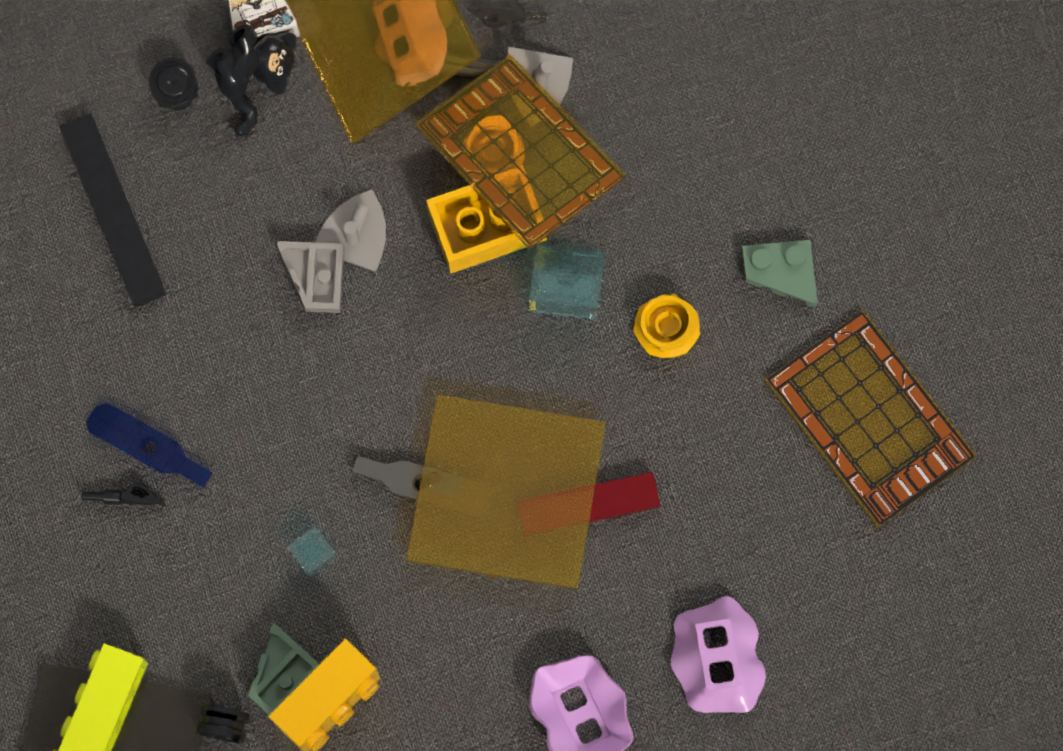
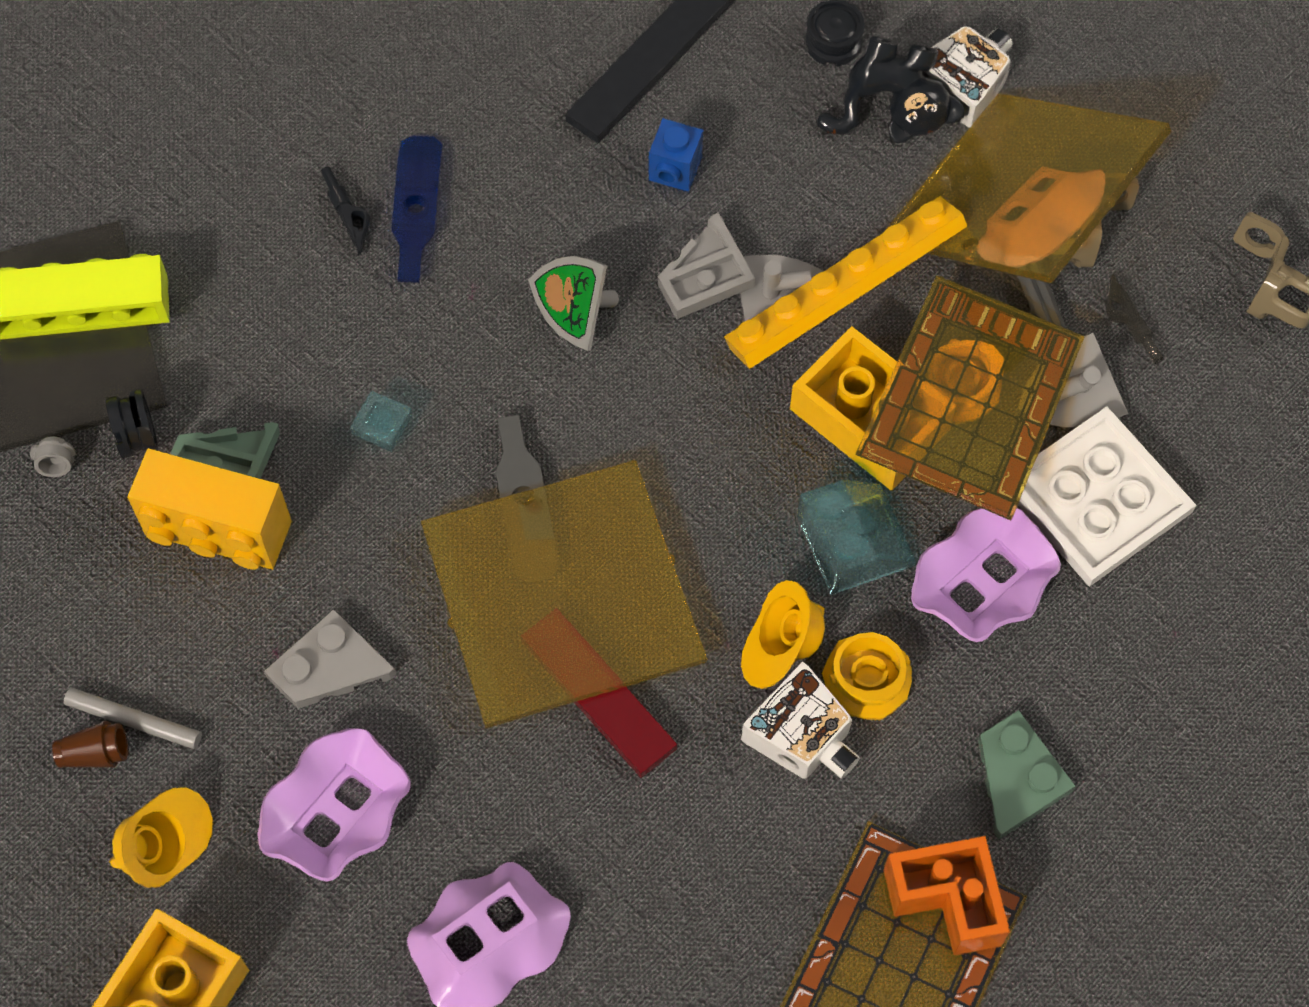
camera: 60 degrees right, 10 degrees down
none -> light grey wing [264,609,396,709]
none -> shield [528,256,619,351]
none -> blue brick [649,118,703,192]
none -> yellow plate [724,196,968,369]
none -> yellow piece [741,580,825,689]
none -> torso [741,662,860,779]
none -> orange brick [883,836,1010,955]
none -> lavender piece [911,507,1061,642]
none -> white plate [1015,406,1196,587]

